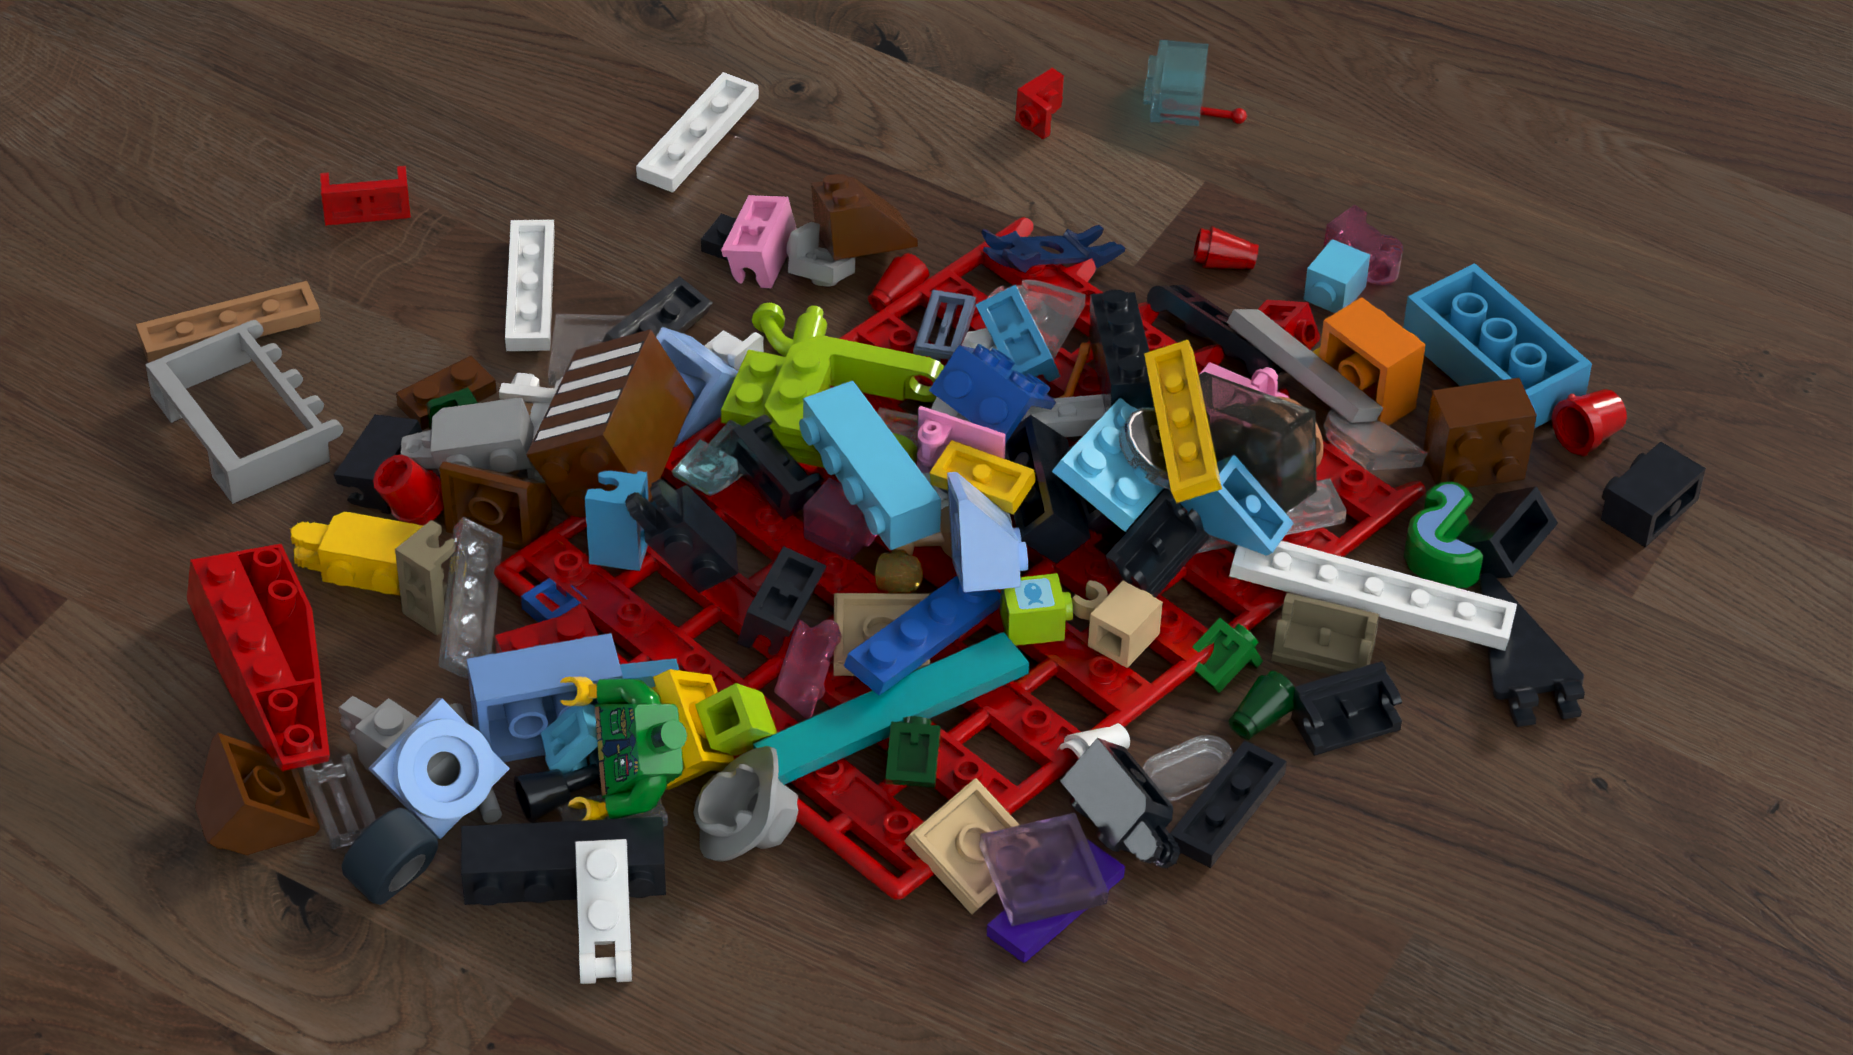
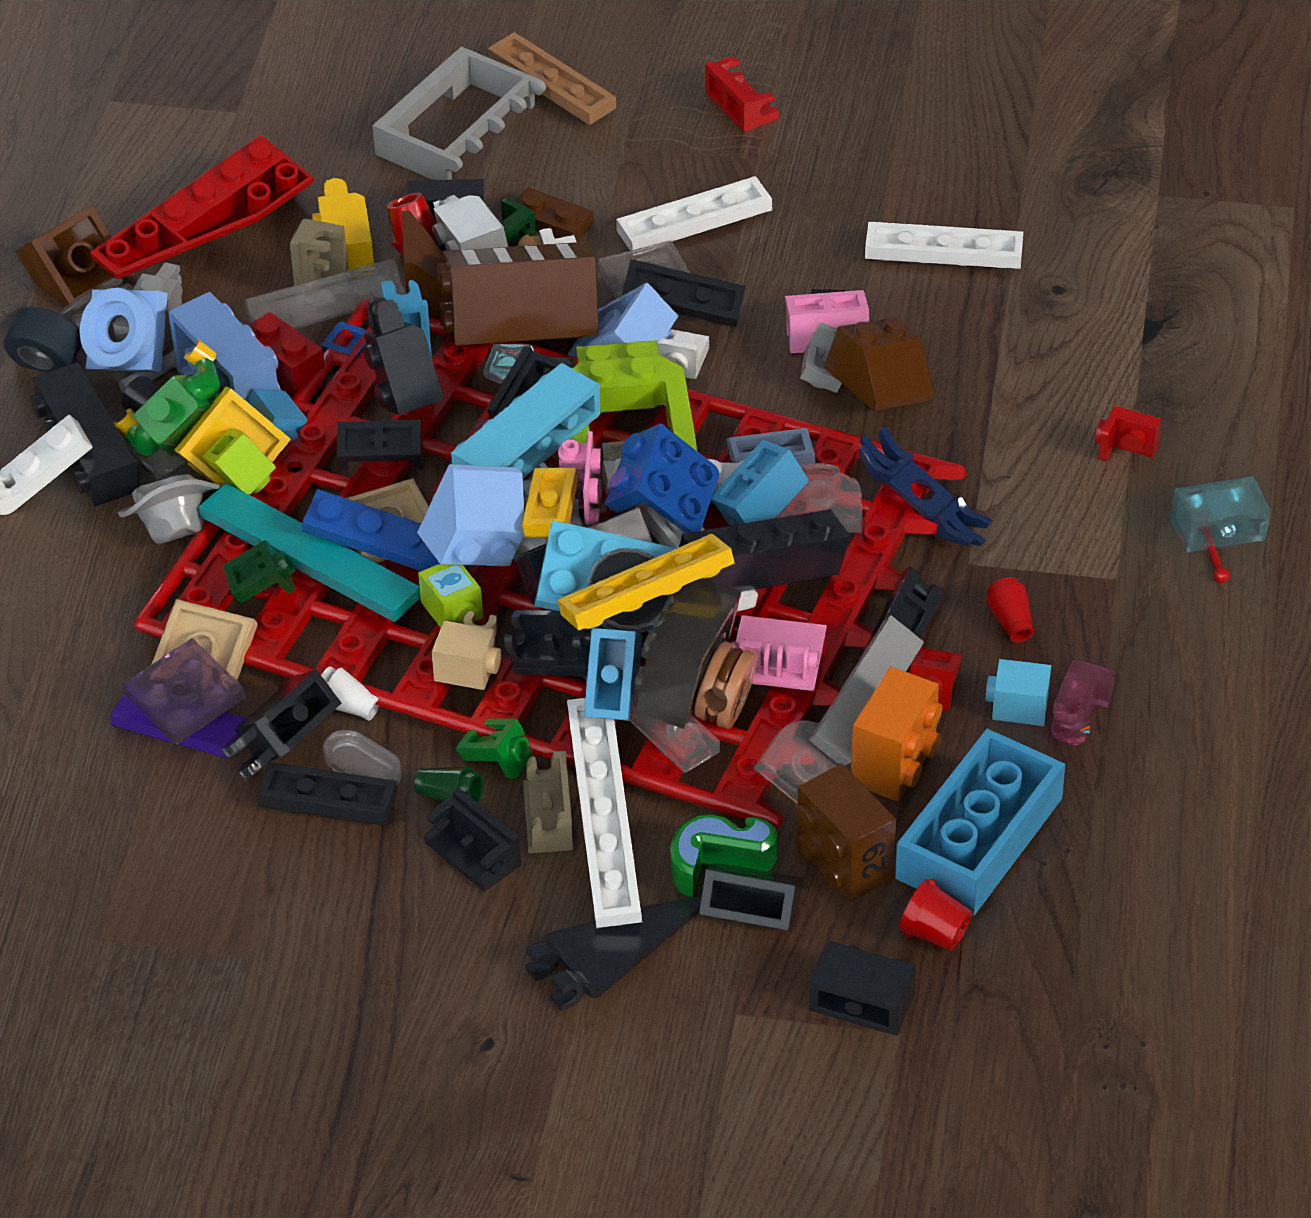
camera: 70 degrees right, 0 degrees up
lime plant [752,303,827,357] -> none
clear pink hinge [774,620,842,719] -> none
red cone [868,253,930,312] -> none

